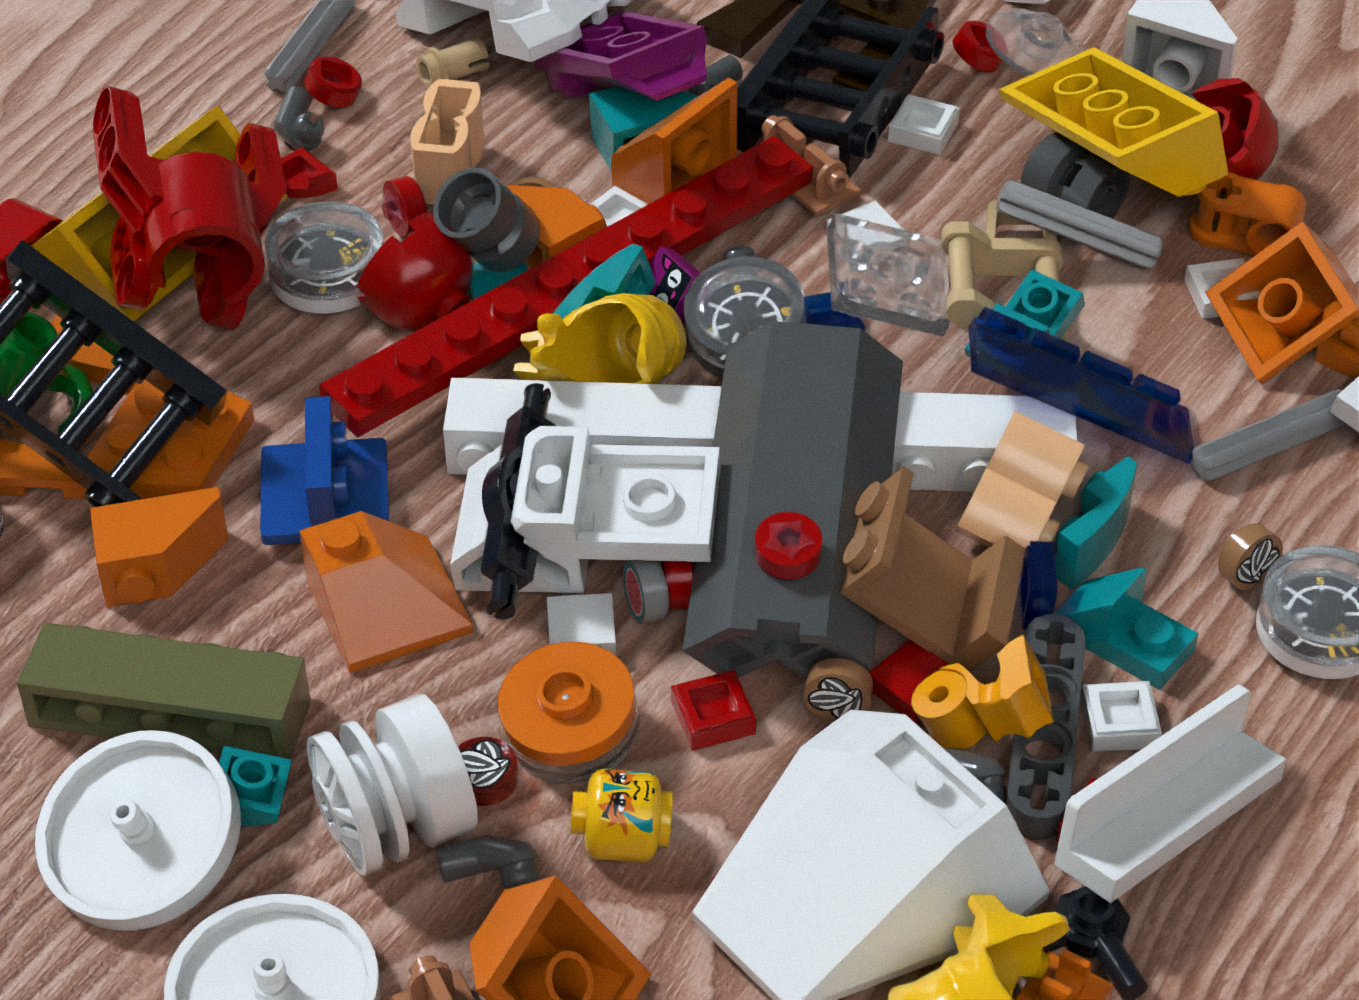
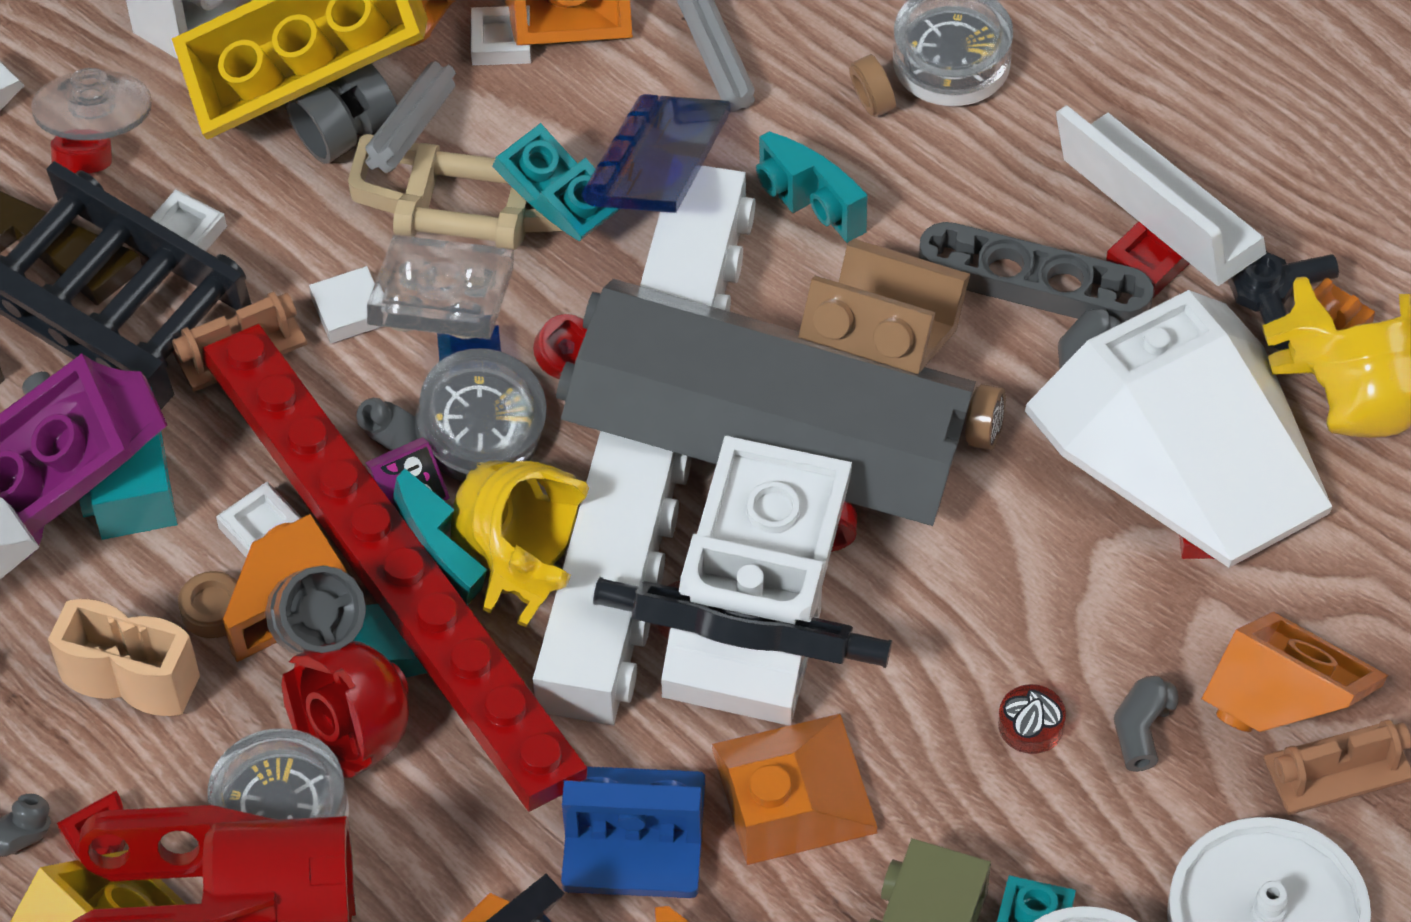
camera: 80 degrees left, 10 degrees up
white wheel [306,694,478,876] -> none
red tile [381,176,427,236] -> none
orange piece [498,641,640,784] -> none
white tile [547,593,616,655] -> none
yellow head [570,769,673,863] -> none
orange slope [611,78,737,204] -> none
light grey tile [623,560,669,624] -> none
red tile [671,670,757,751] -> none
red tile [755,512,822,580] -> none
red tile [869,640,949,724] -> none
light orange leg [911,634,1054,750] -> none
light nougat brick [955,411,1089,565] -> none
clear blue tile [1019,541,1058,632] -> none
teal slope [1054,568,1199,690] -> none
white tile [1080,681,1162,752] -> none

